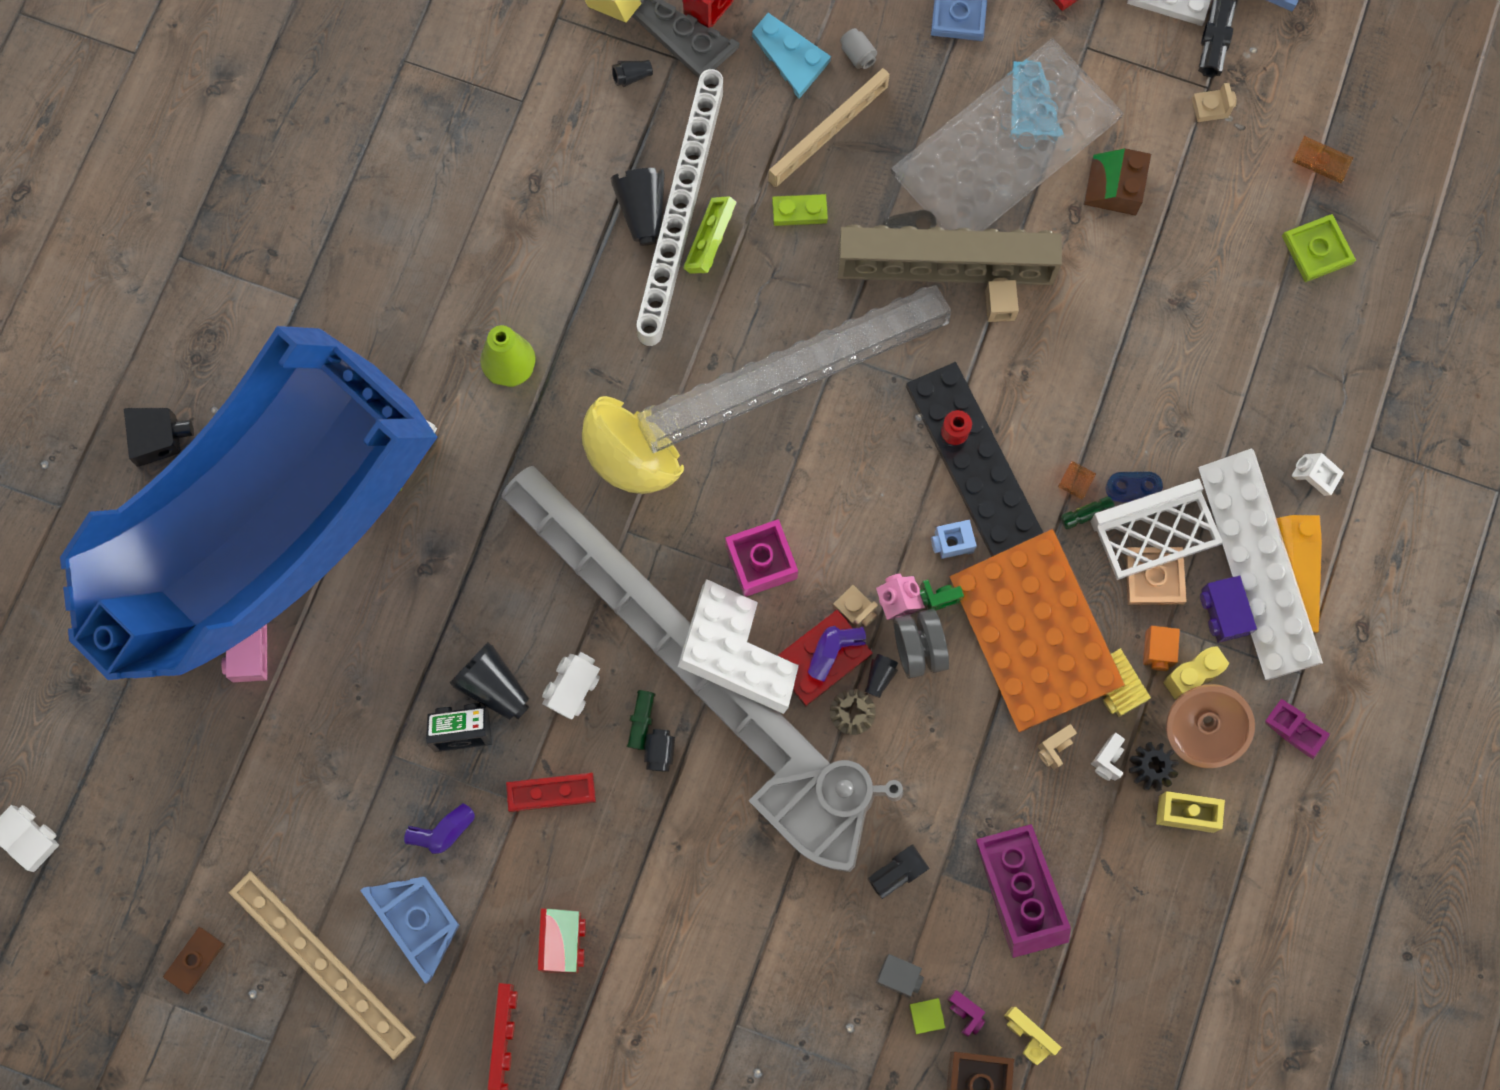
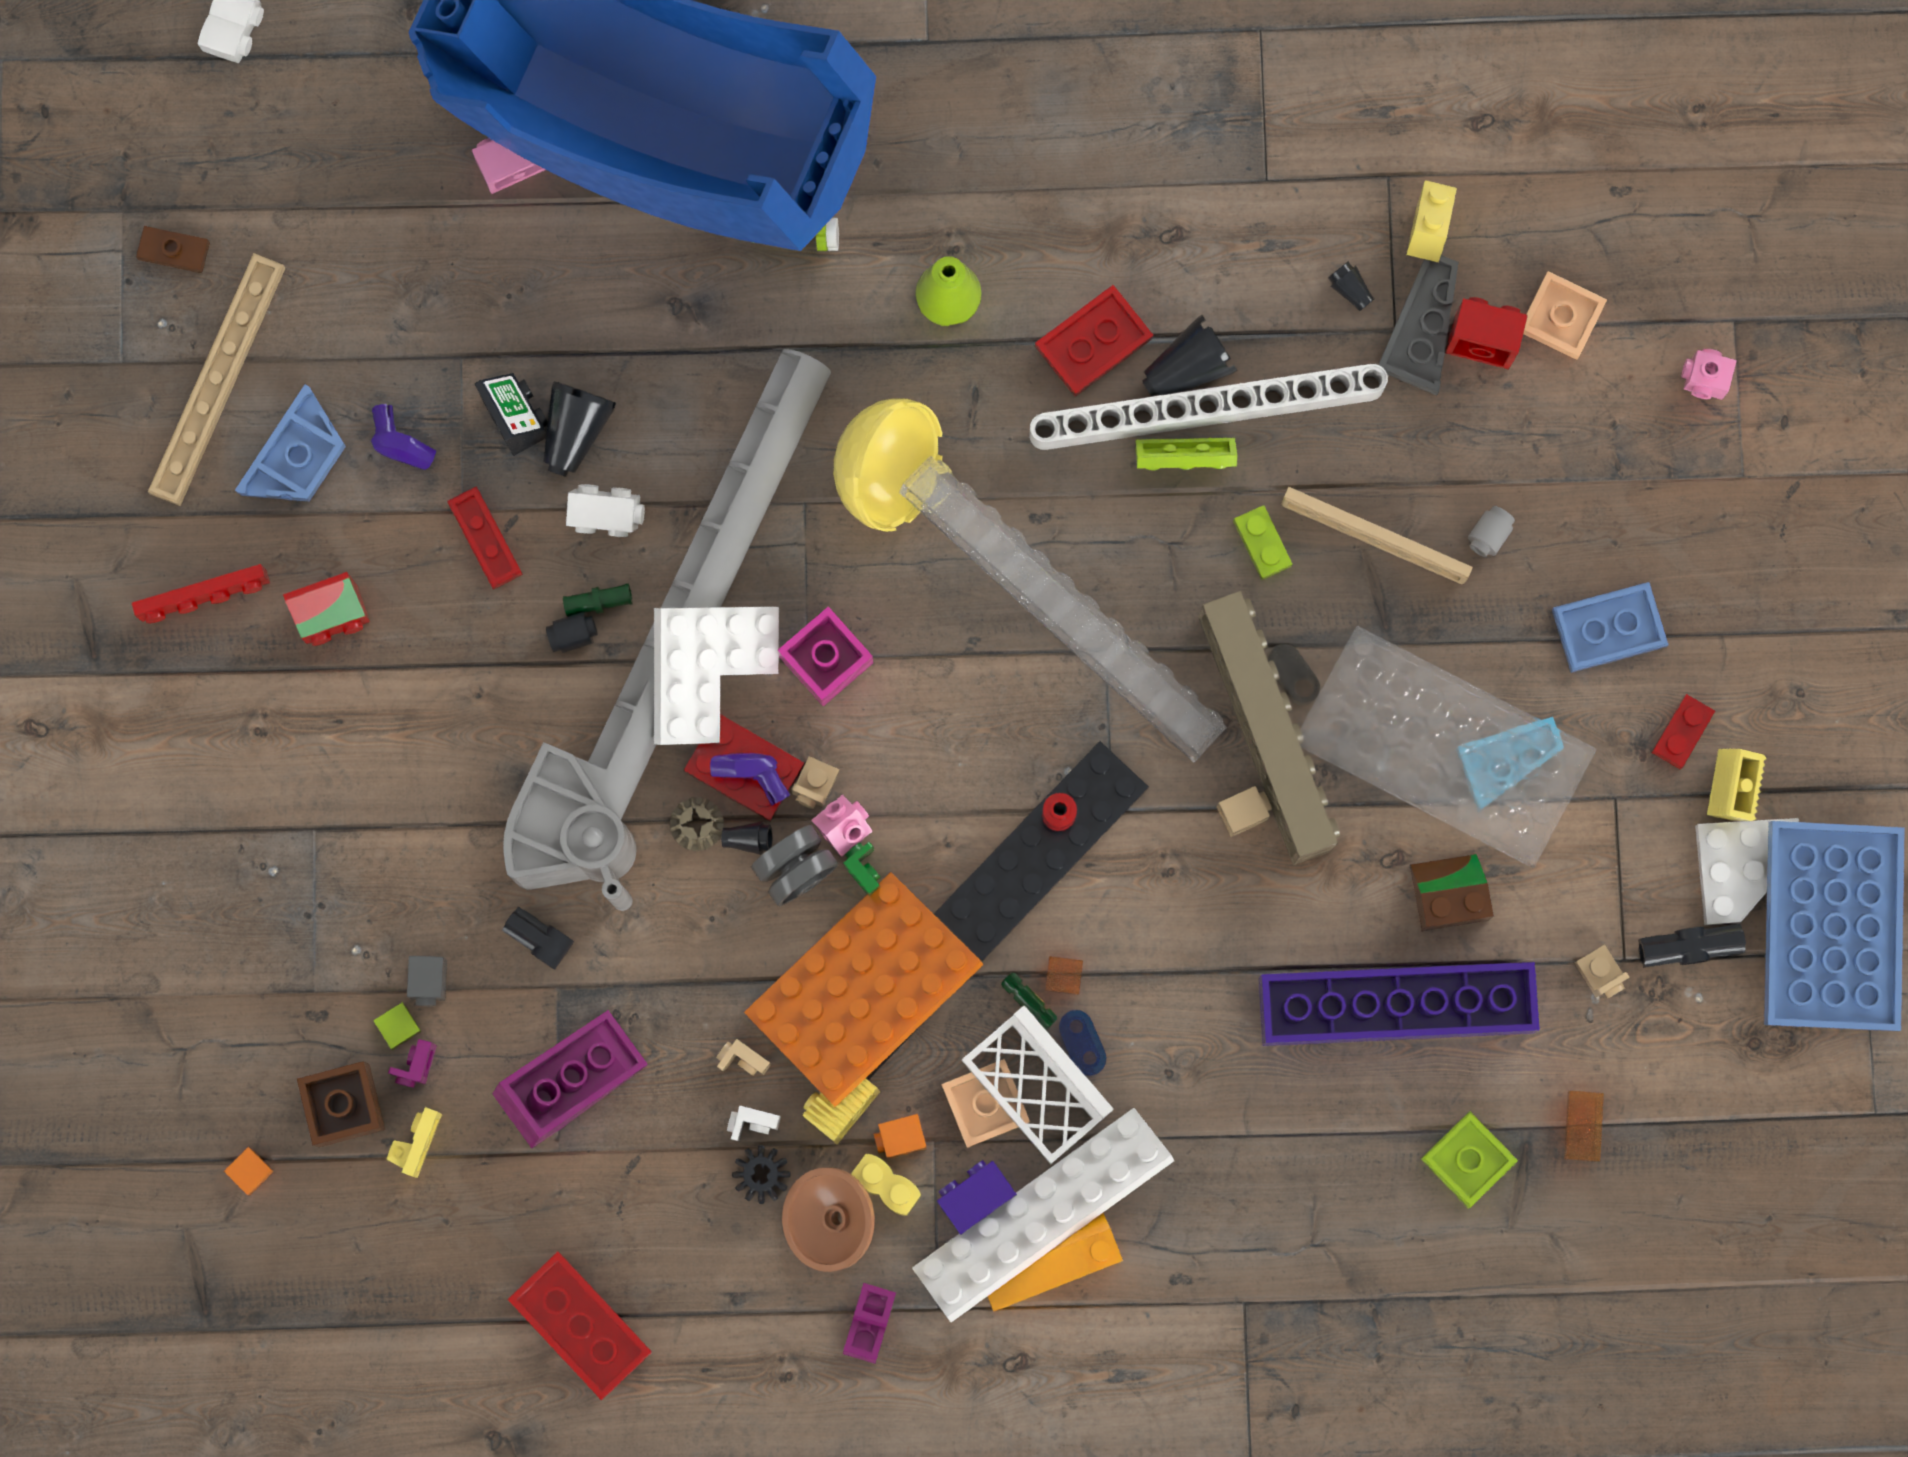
camera: 70 degrees right, 5 degrees up
medium azure wing [752,13,831,99] -> none
light blue brick [931,520,977,559] -> none
light yellow brick [1156,791,1225,833] -> none
white bracket [1292,453,1344,496] -> none
none -> red plate [507,1251,652,1401]
none -> red plate [1035,285,1154,397]
none -> dark purple brick [1258,962,1540,1046]

